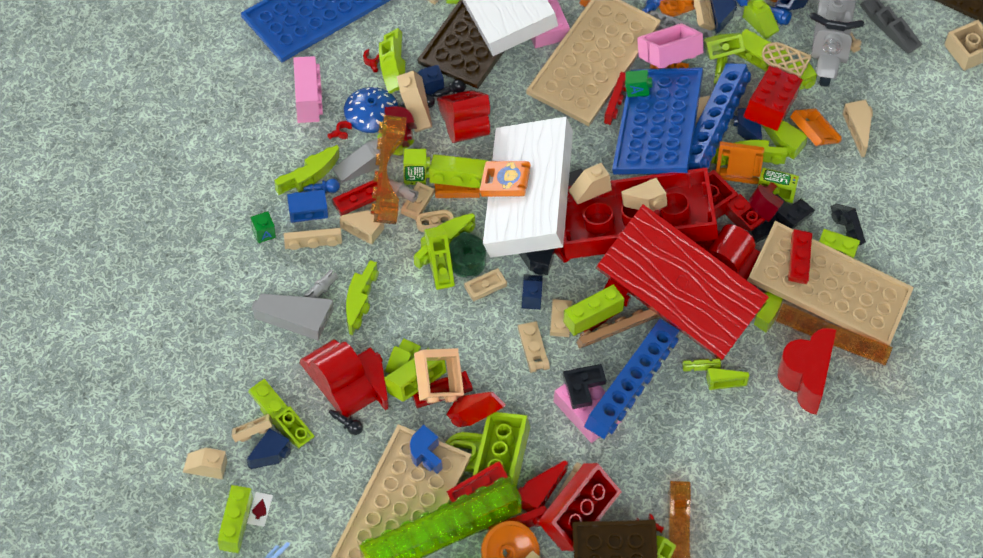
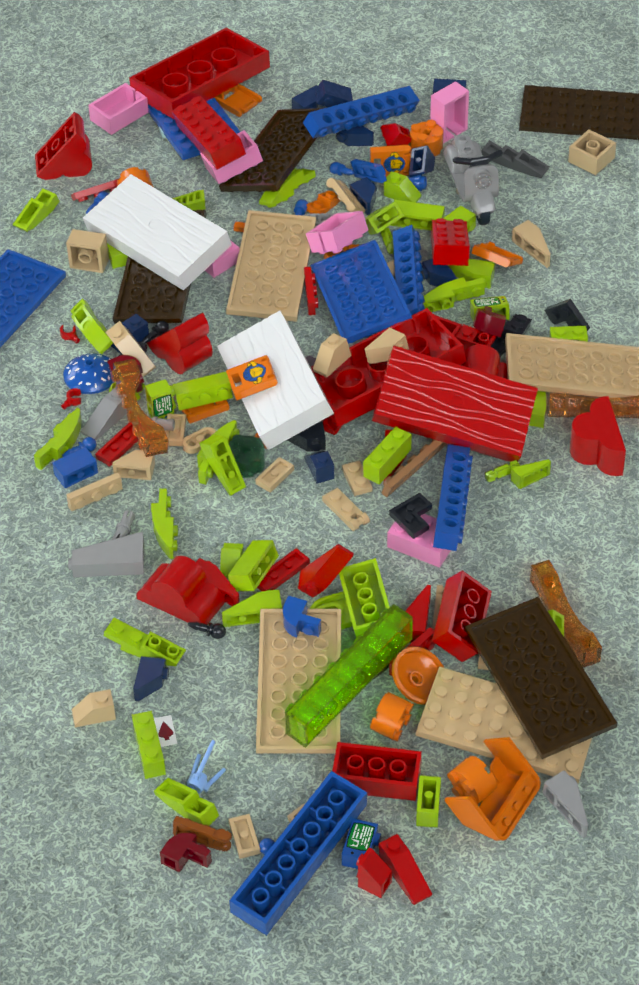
camera: 20 degrees left, 10 degrees down
tan plate [232,414,272,442] -> none
green brick [250,211,276,244] -> none
bright pink piece [293,56,323,123] -> none
light nougat window [414,348,464,403] -> none
red plate [446,461,510,510] -> none
green brick [625,70,653,97] -> none
orange container [715,141,764,184] -> none
tan window [762,42,811,78] -> none
red plate [788,229,812,285] -> none
none -> lime slope [222,589,282,627]

